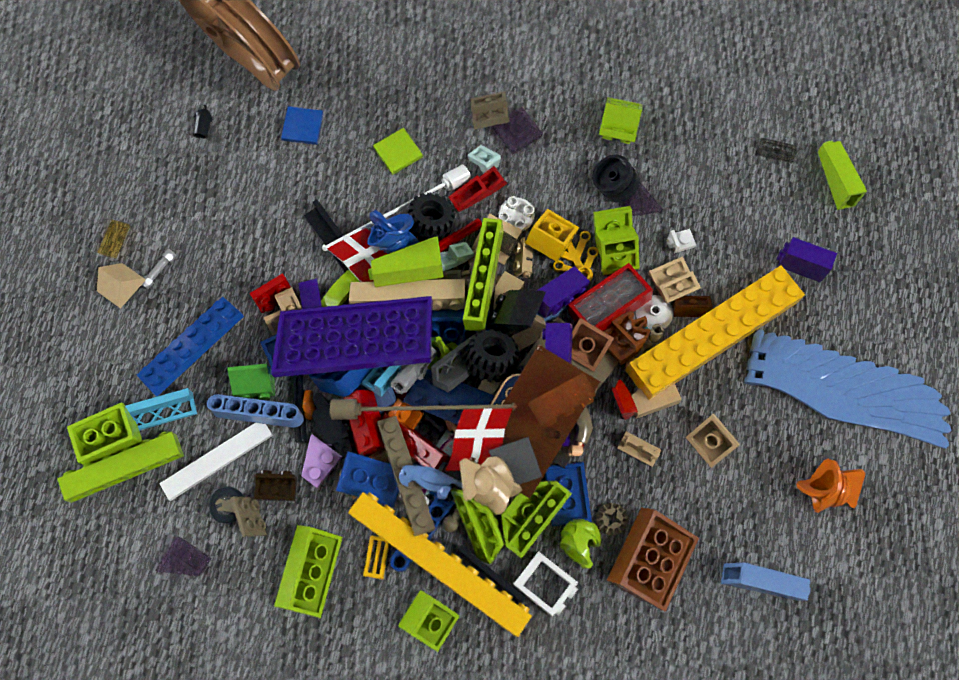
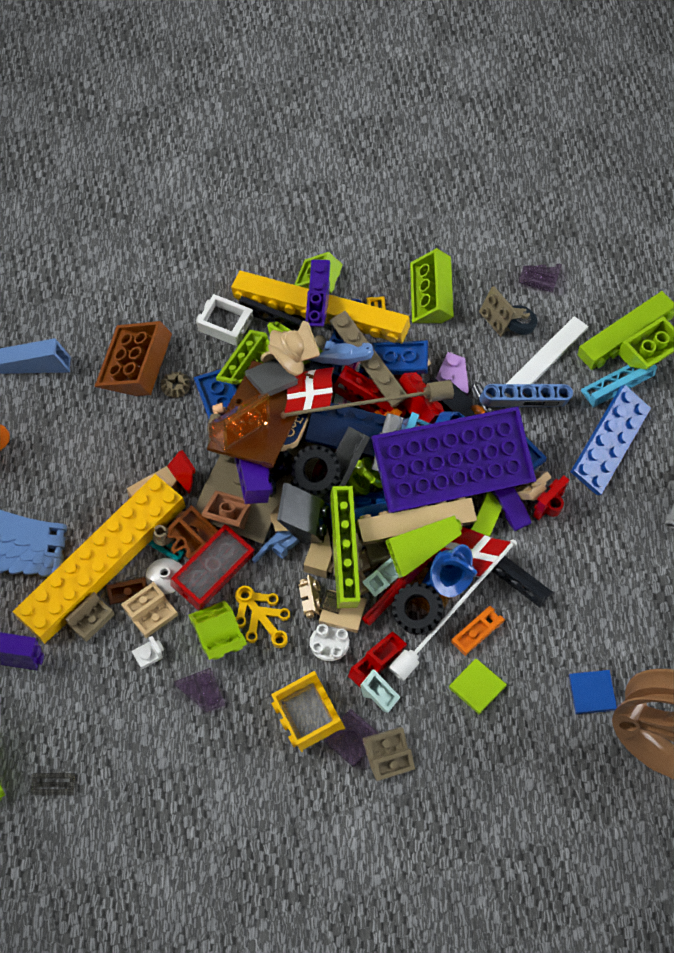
camera: 165 degrees right, 10 degrees down
bright green slope [227,364,275,400] -> none
dark brown bracket [254,470,297,501] -> none
yellow slope [525,209,579,262] -> none
dark purple brick [537,266,590,318] -> none
lime helmet [559,519,601,569] -> none
black wheel [592,154,640,203] -> none
lime bracket [599,97,643,144] -> none
tan hinge [617,431,661,467] -> none
tan slope [686,414,740,468] -> none
none -> dark tan bracket [65,592,115,642]
none -> window [271,671,345,752]
none -> dark purple slope [305,260,331,327]
none -> orange plate [451,606,505,656]

